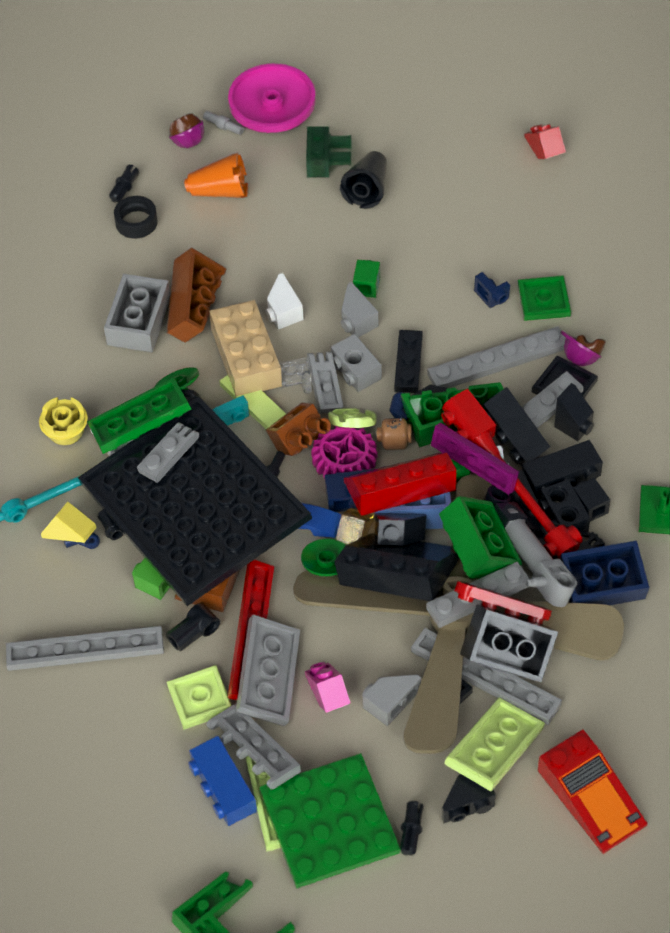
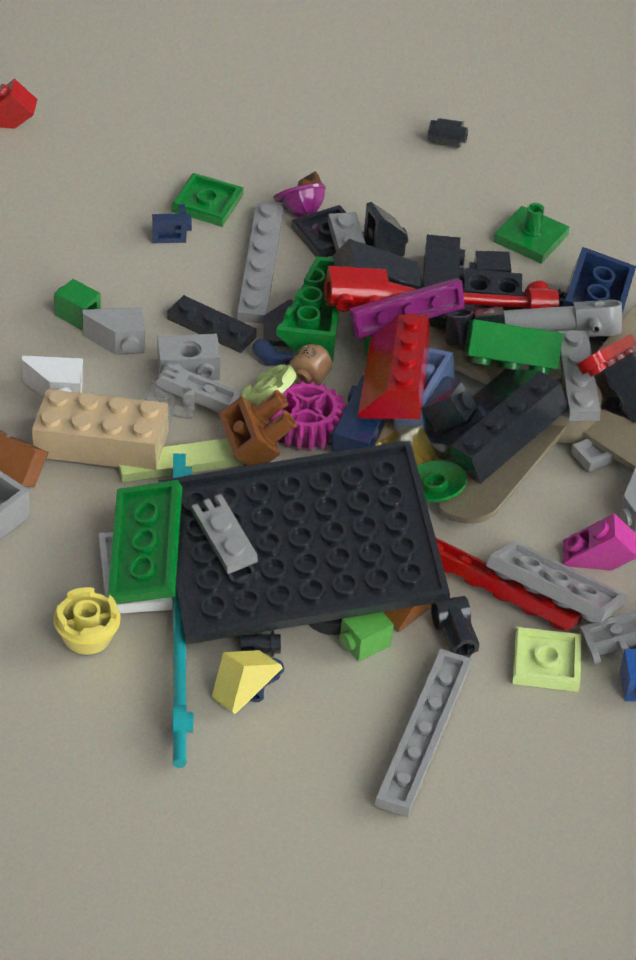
camera: 70 degrees left, 10 degrees down
green dish [155,367,199,390] -> none

